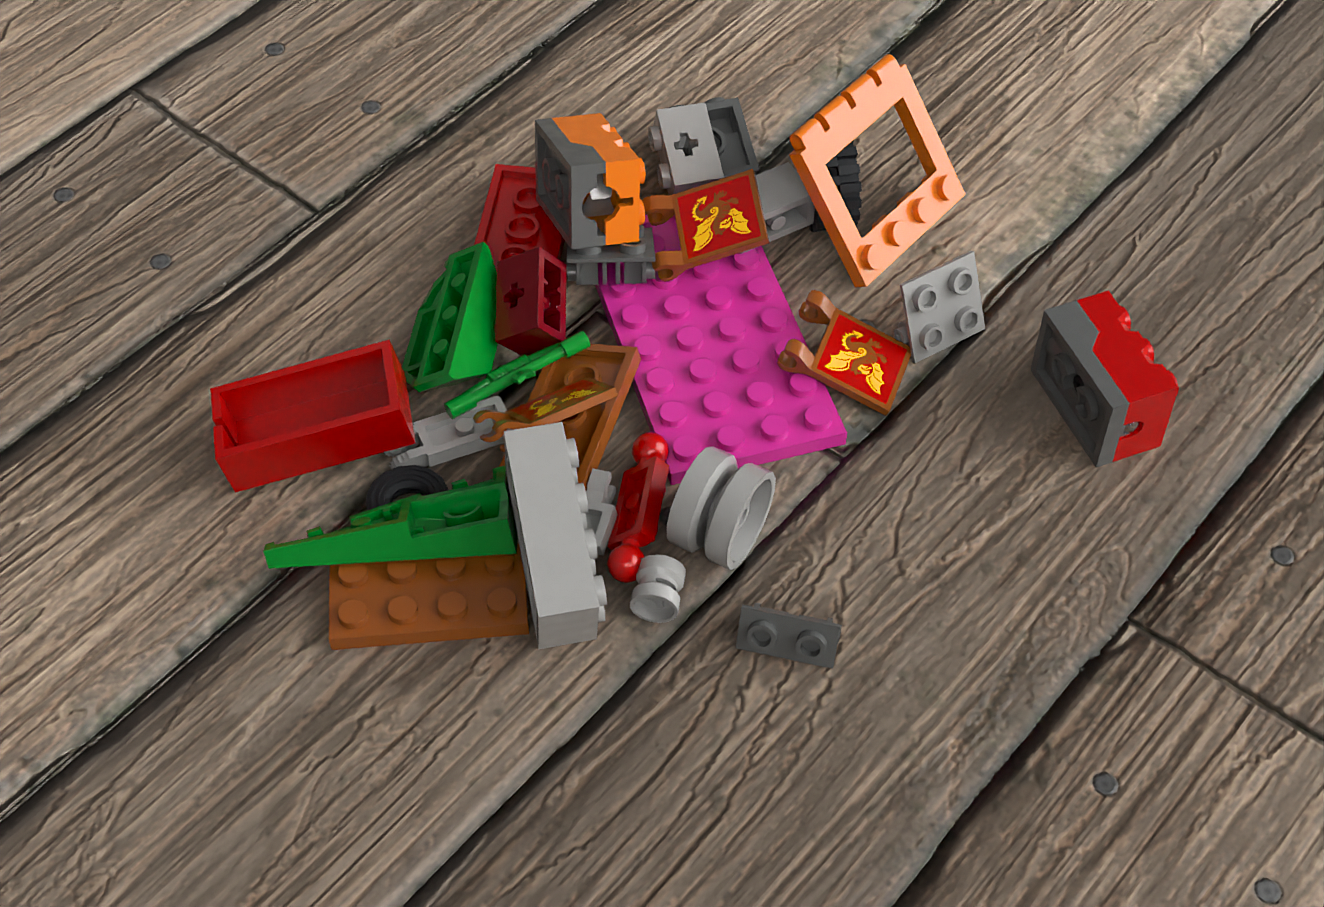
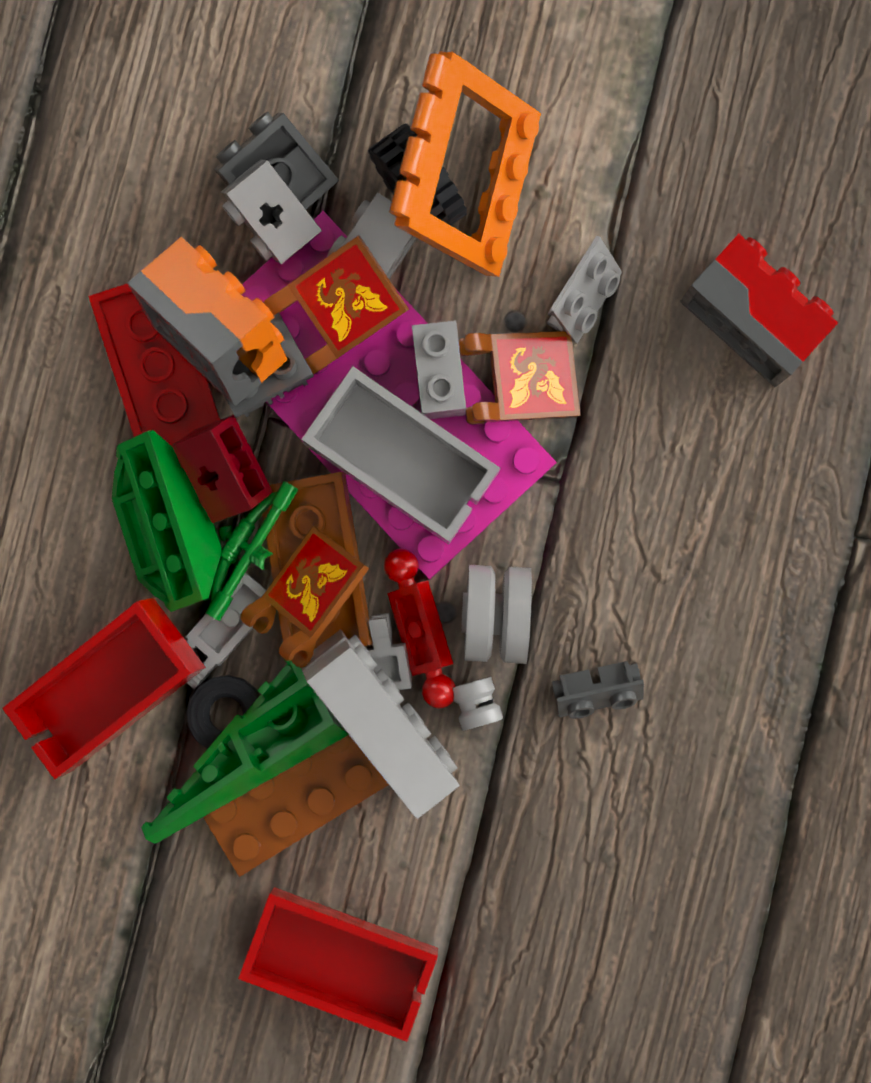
camera: 25 degrees left, 35 degrees up
none -> red piece [238,887,438,1042]
none -> light grey piece [301,366,500,545]
none -> light grey brick [412,321,466,419]

